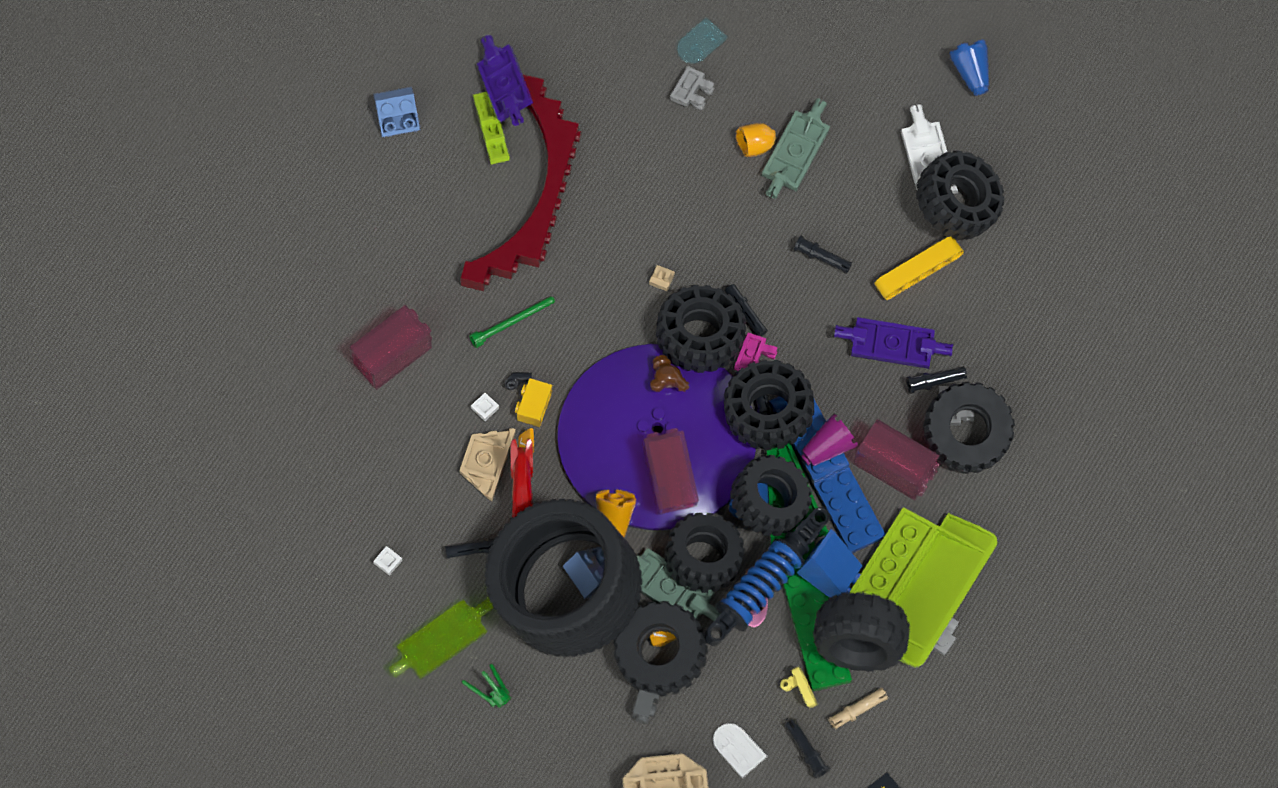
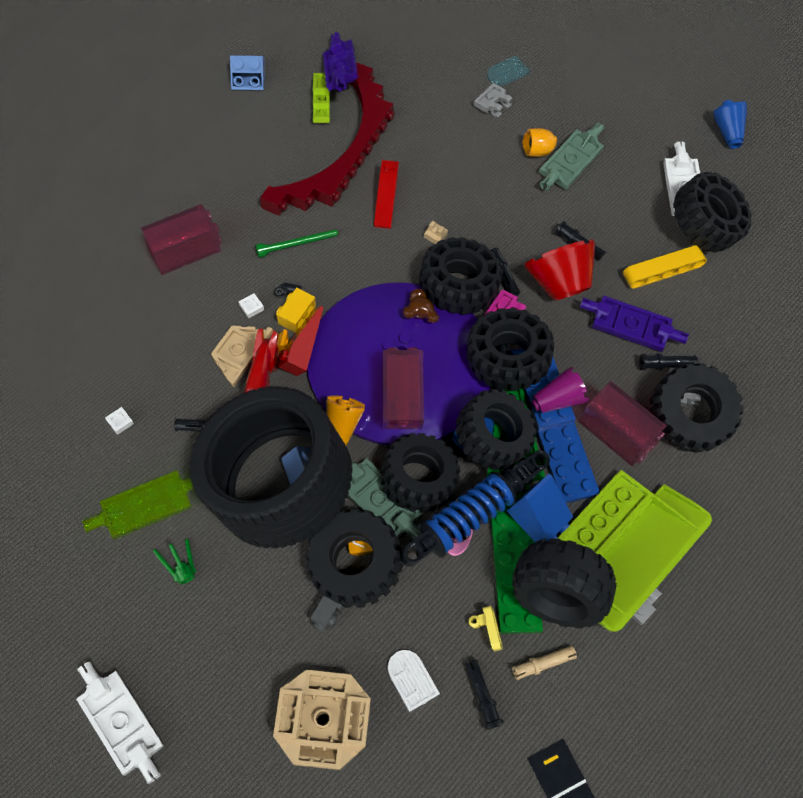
camera: 10 degrees right, 5 degrees down
none -> red slope [278,306,324,376]
none -> red slope [374,160,399,229]
none -> red cone [524,239,595,301]

